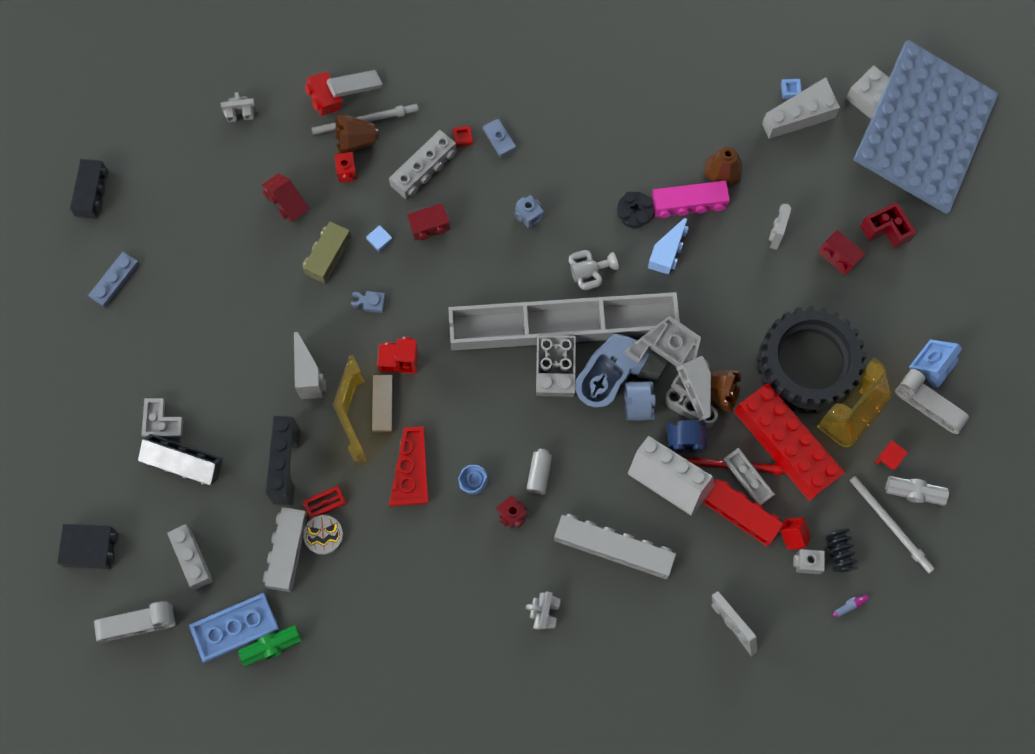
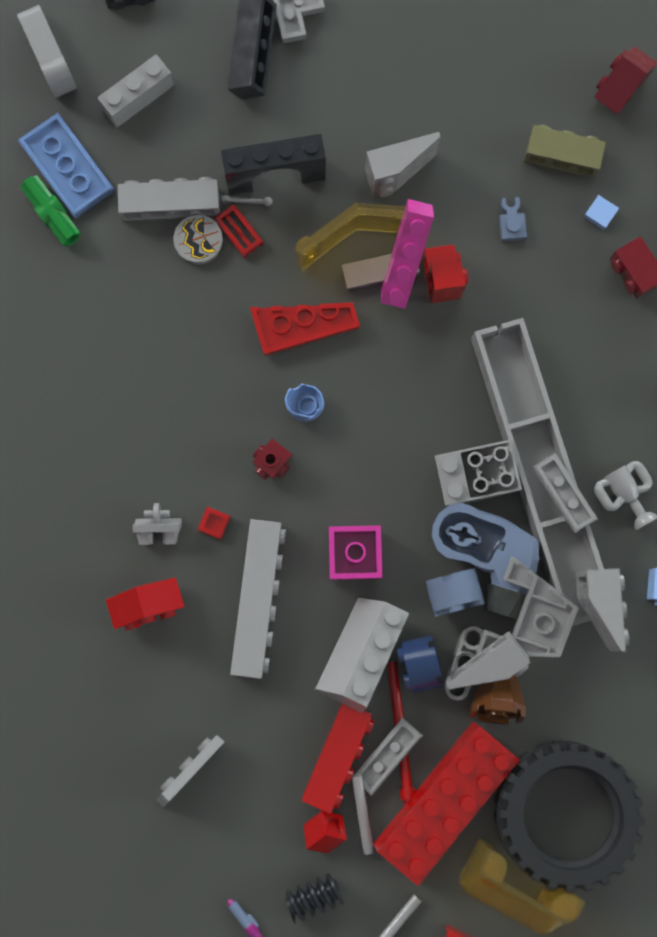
camera: 75 degrees right, 10 degrees up
light grey brick [526,449,552,495] -> none
light grey brick [793,549,824,574] -> none
none -> red brick [106,577,185,631]
none -> red tile [197,506,231,540]
none -> light grey hinge [221,196,273,207]
none -> dark pink brick [329,526,382,580]
none -> light grey bar [352,774,374,855]
none -> dark pink brick [381,199,434,309]
none -> light grey tile [532,453,598,533]
none -> light grey slope [576,569,629,651]

